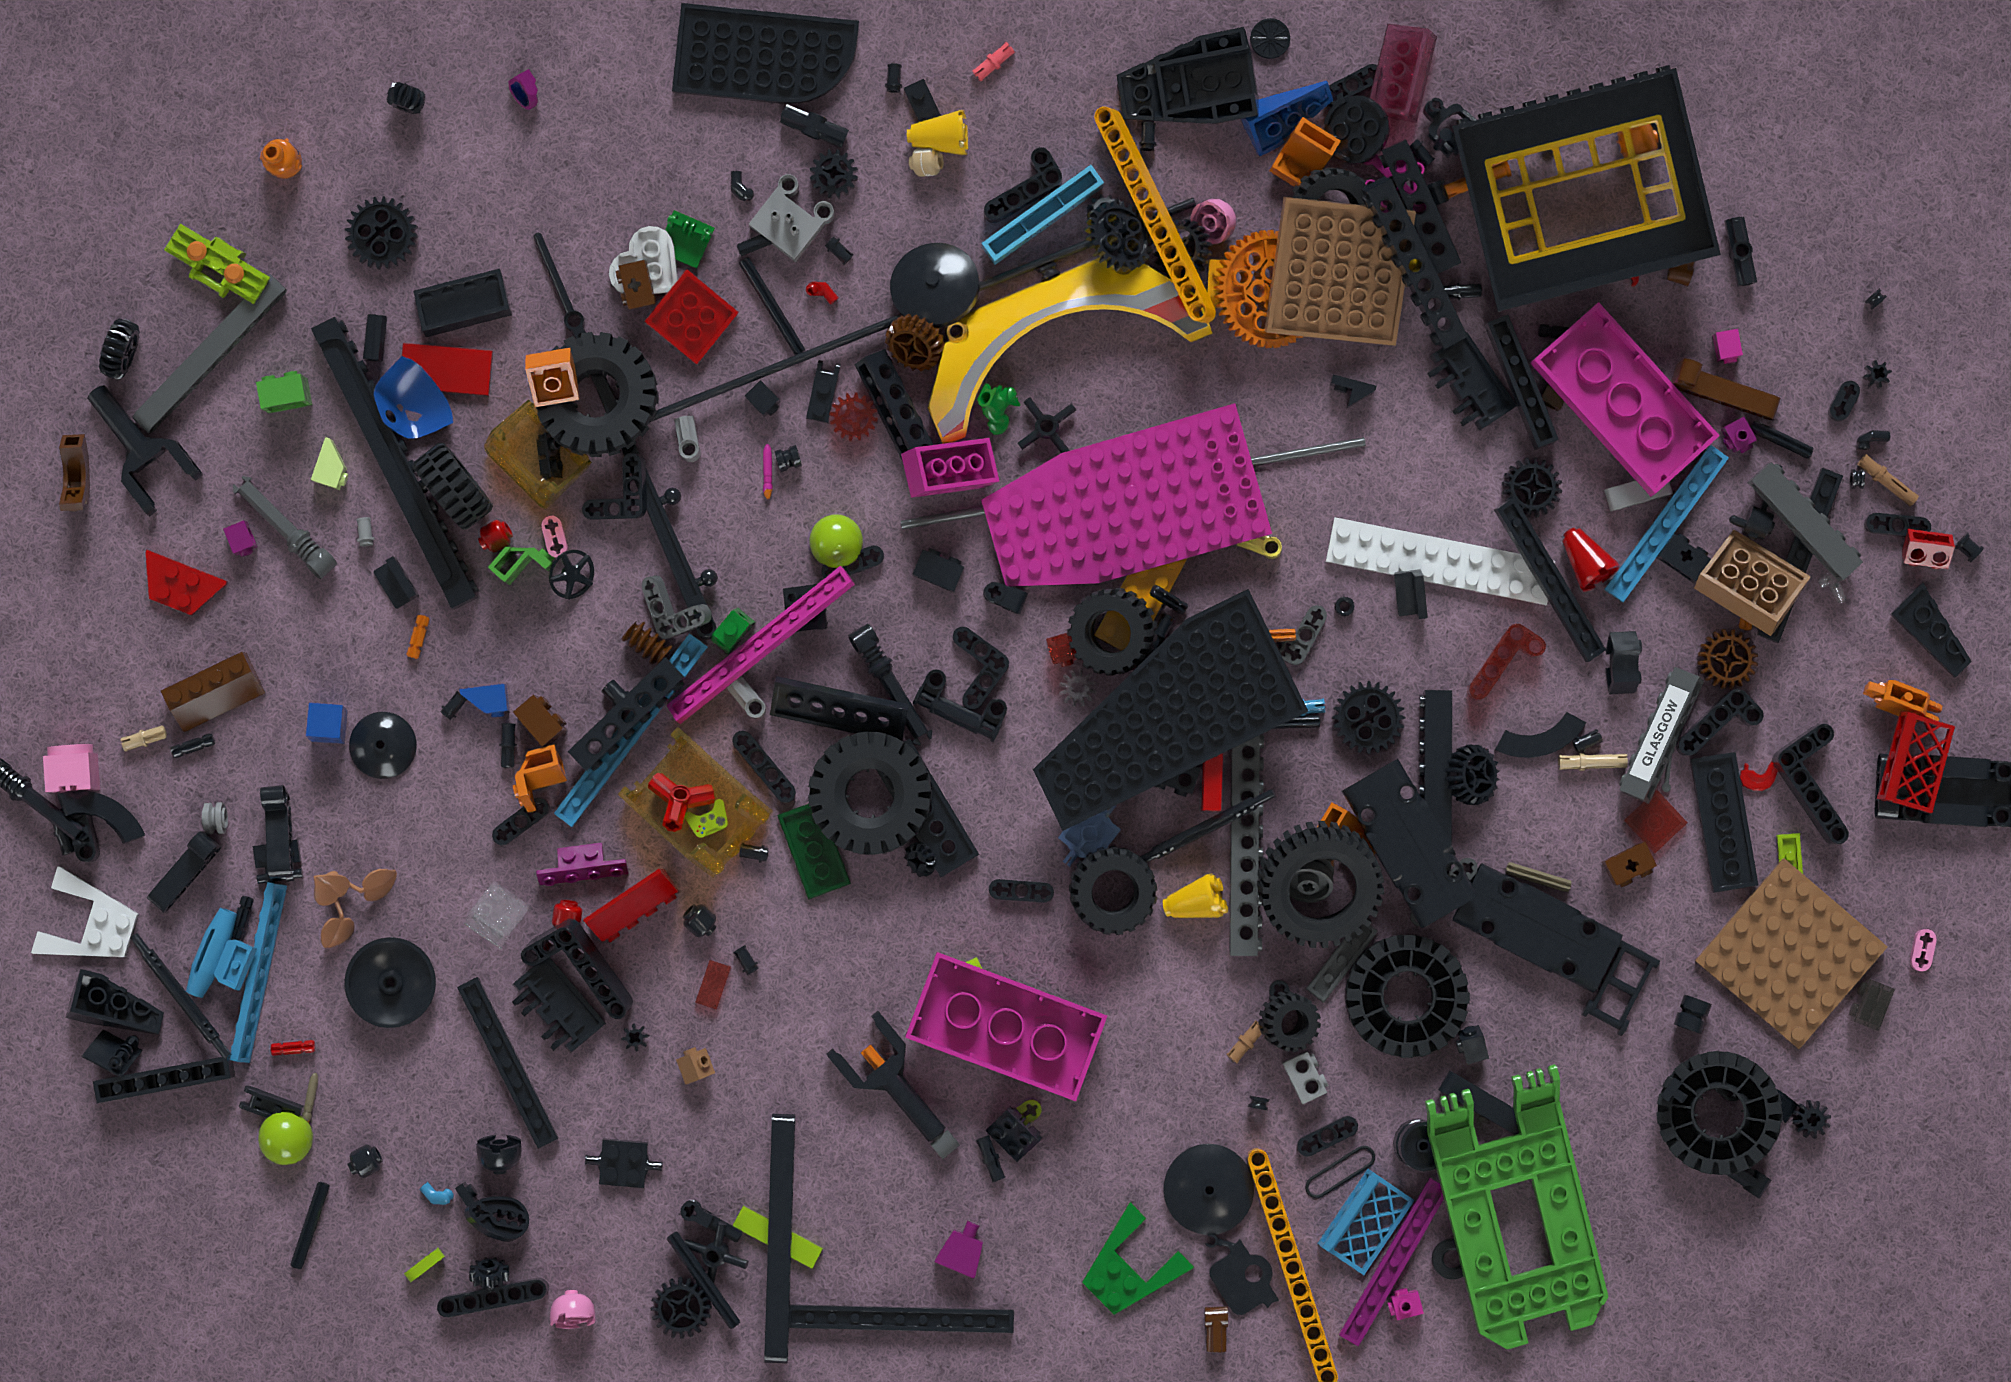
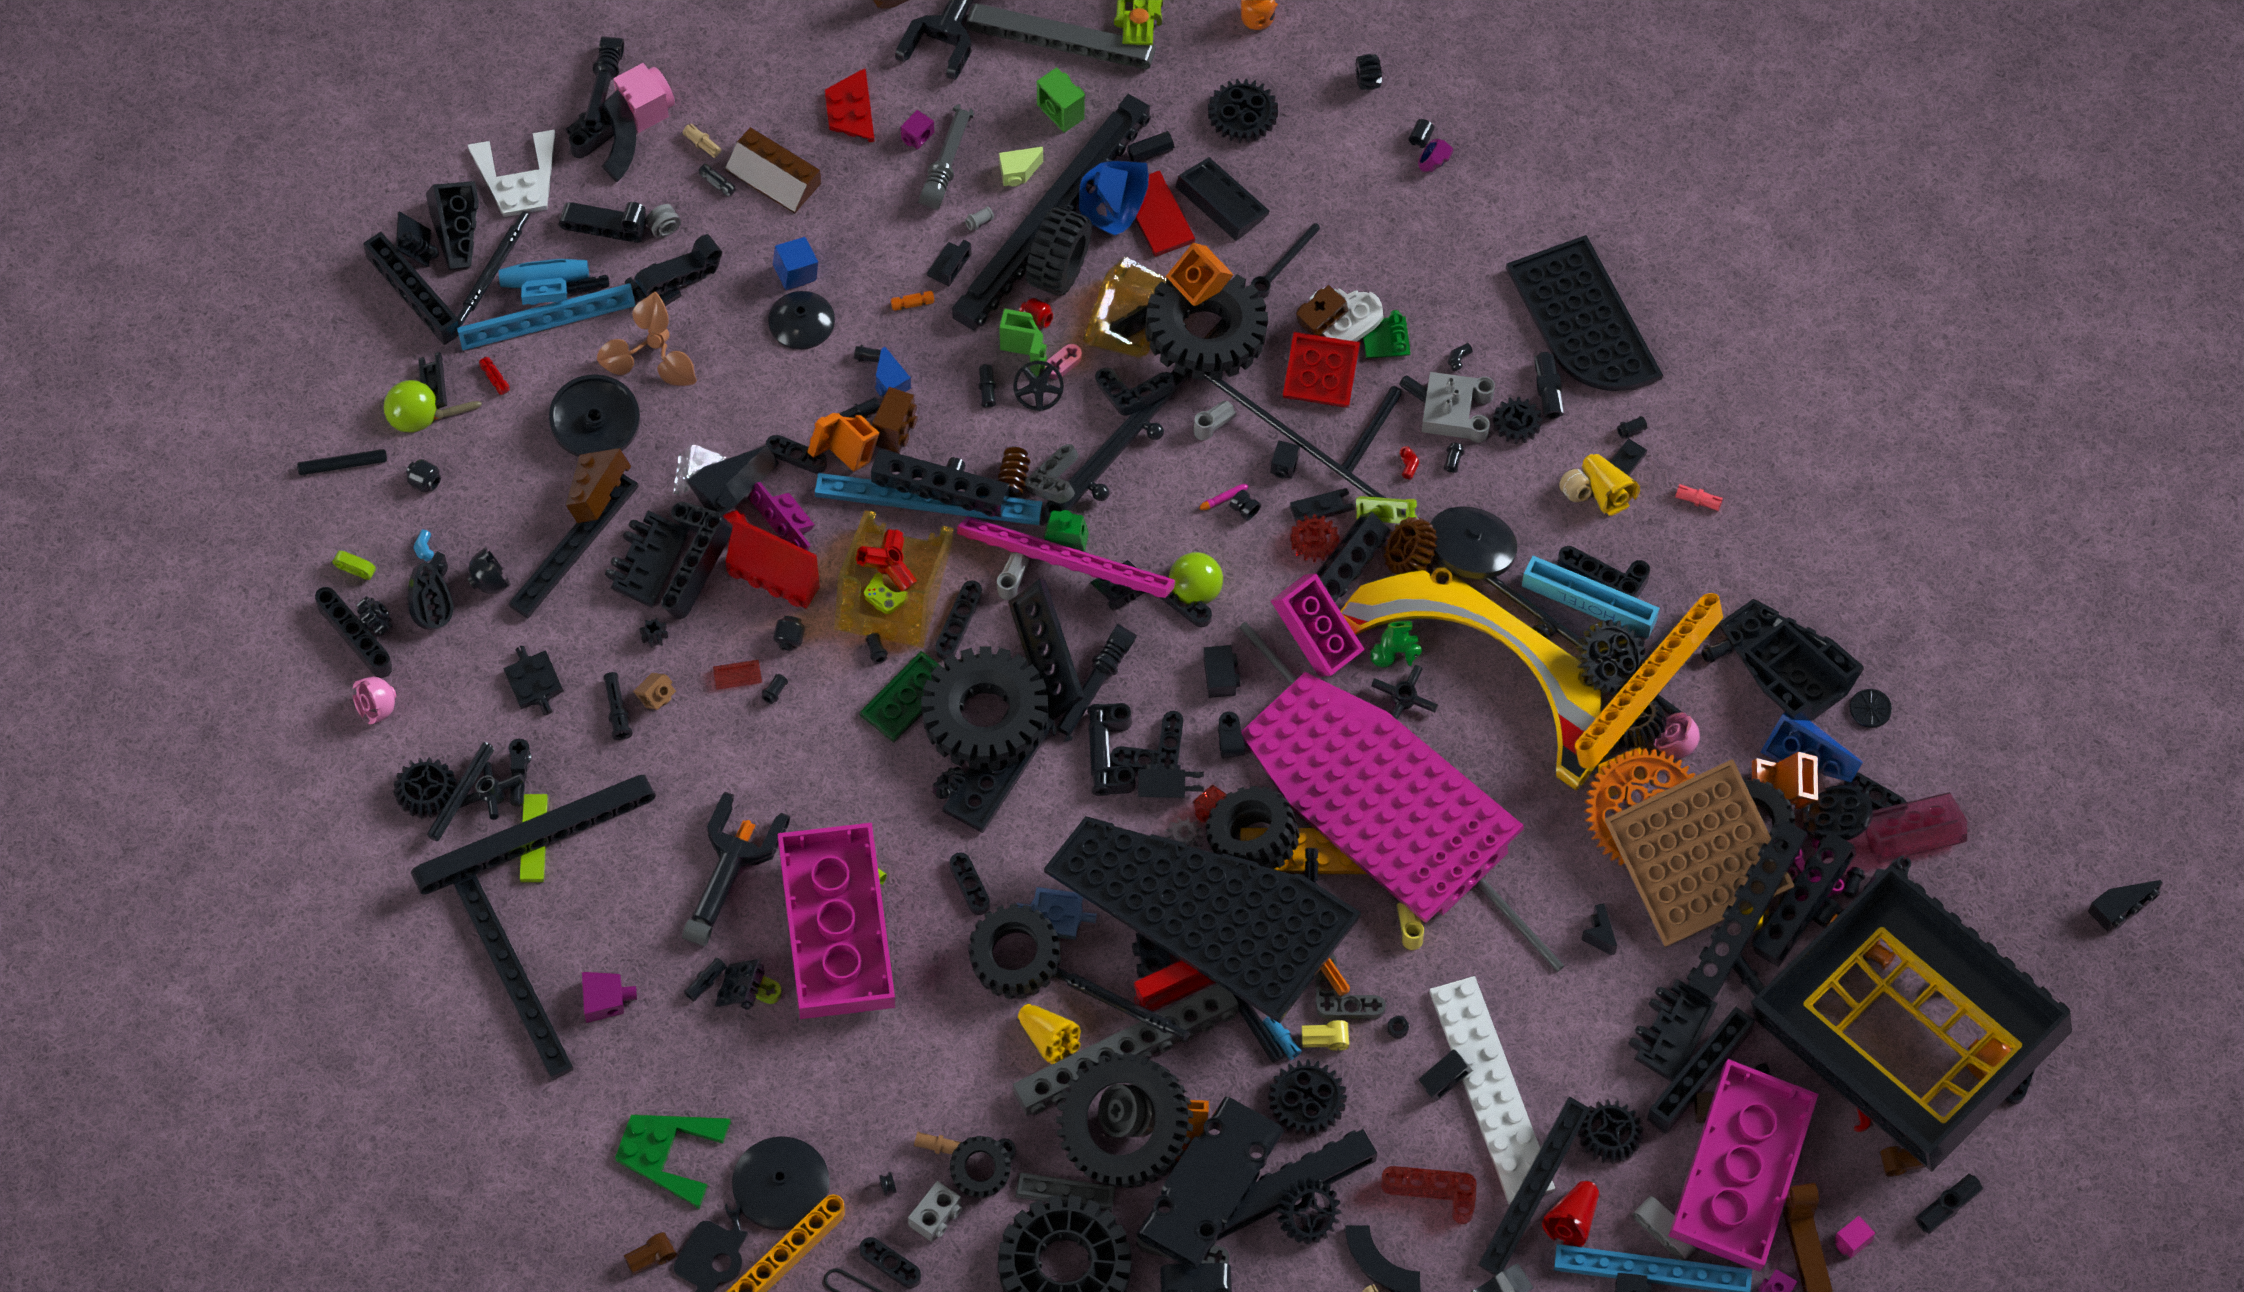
camera: 60 degrees right, 25 degrees down
none -> reddish brown wedge [566,448,631,523]
none -> black pin [603,672,633,740]
none -> black wedge [686,445,779,516]
none -> black axle [978,364,996,408]
none -> blue slope [1094,166,1128,219]
none -> black hinge [1138,764,1204,798]
none -> light yellow piece [1301,1020,1349,1051]
none -> lime plate [1356,496,1417,524]
none -> black beam [1408,119,1435,148]

